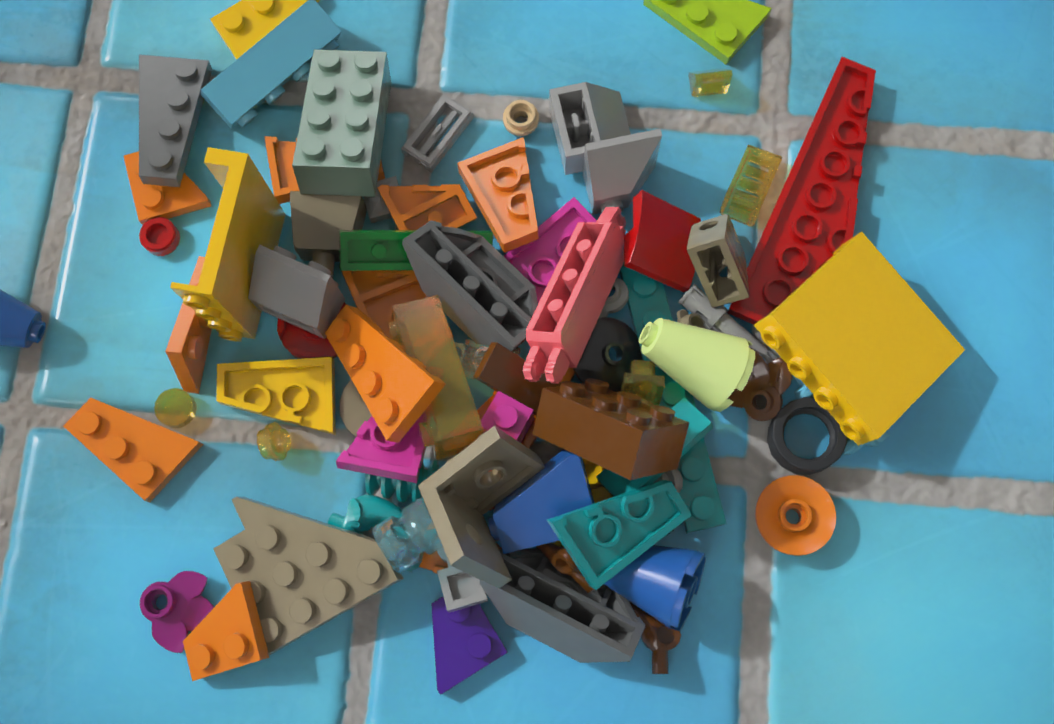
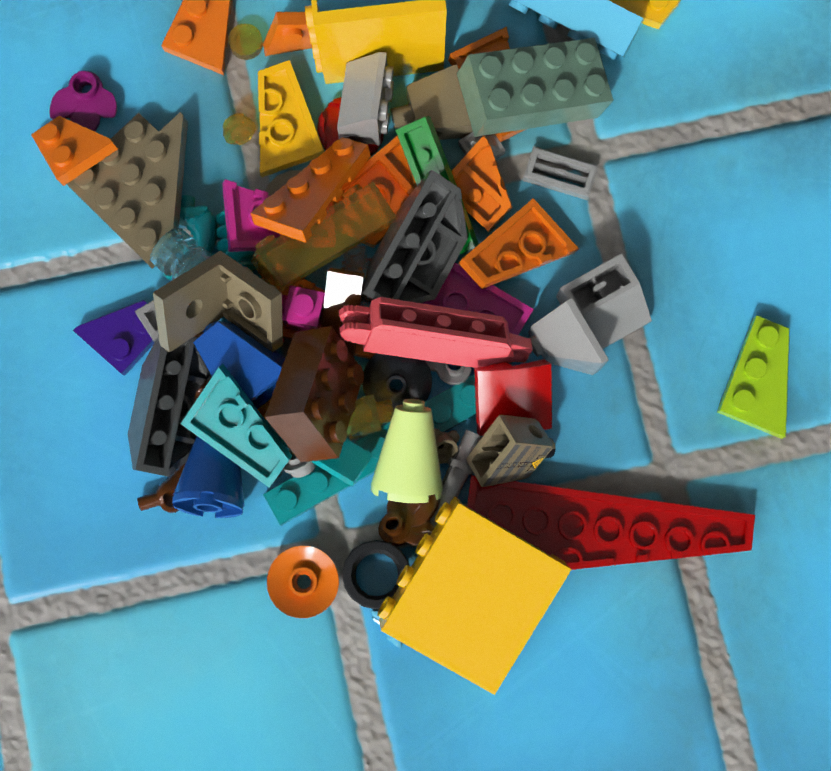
camera: 70 degrees right, 5 degrees up
tan plate [503,100,539,136] -> none
clear yellow slope [688,69,733,97] -> none
clear yellow slope [720,144,783,226] -> none

